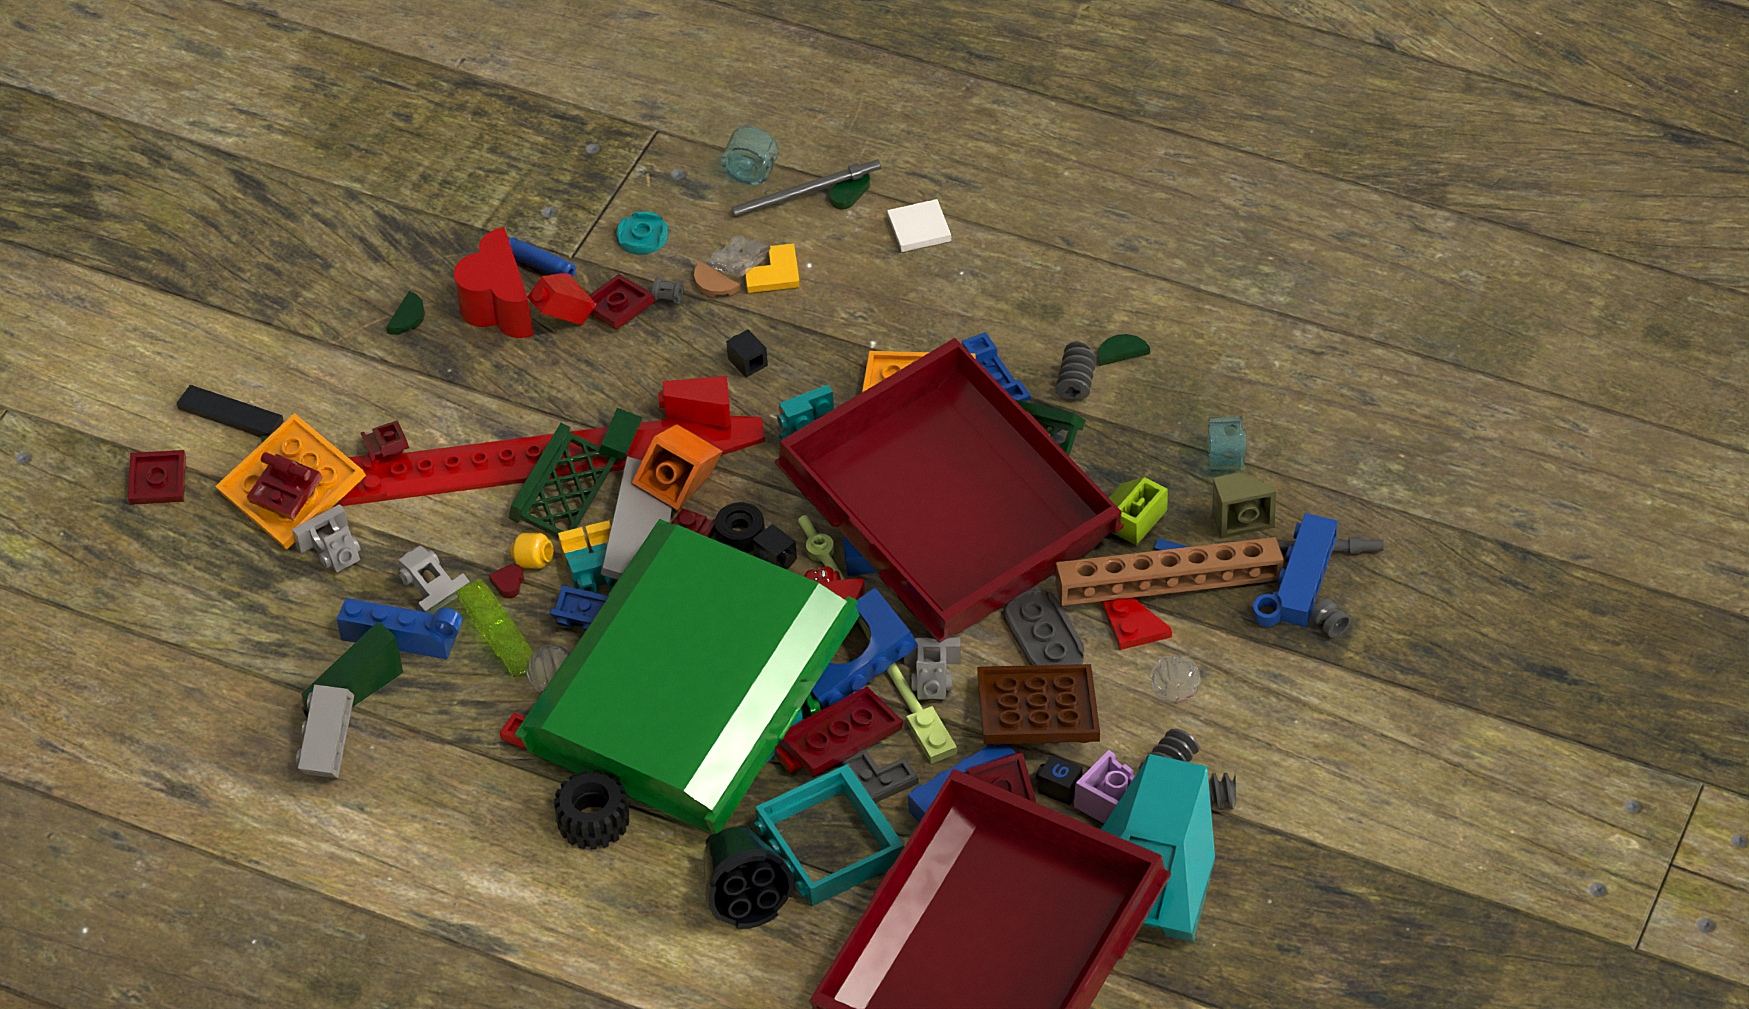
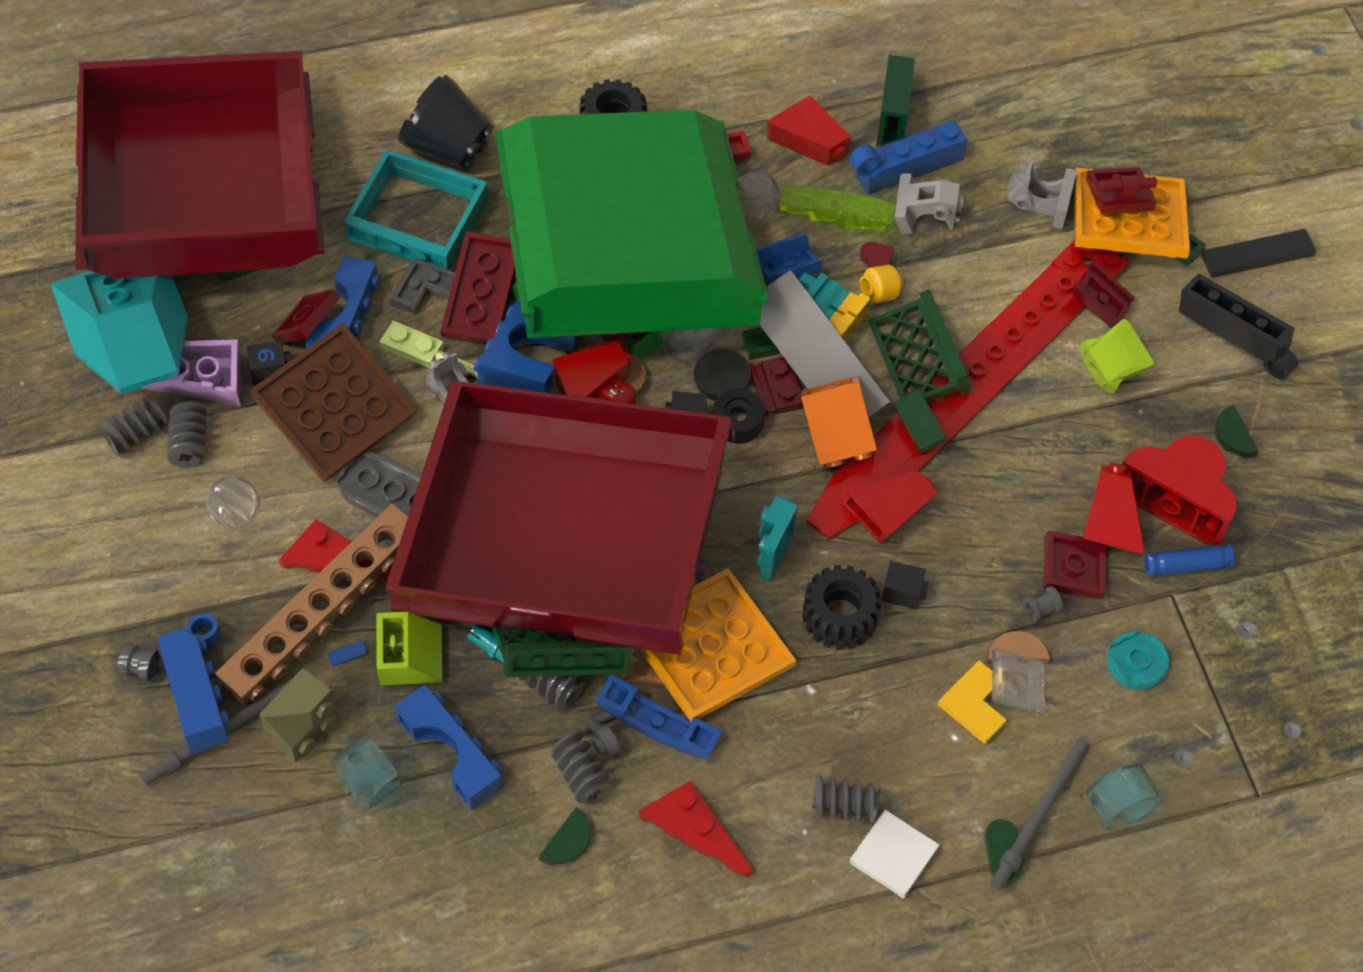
camera: 135 degrees right, 10 degrees up
dark red plate [128,450,186,505] -> none
light grey brick [296,685,354,779] -> none
none -> blue arch [394,685,503,811]
none -> dark grey plate [587,709,621,758]
none -> red wing [638,781,752,878]
none -> red slope [767,95,851,166]
none -> black tyre [802,565,882,650]
none -> dark grey piece [812,775,880,824]
none -> lime piece [1080,319,1154,394]
none -> black hinge [1179,273,1298,380]

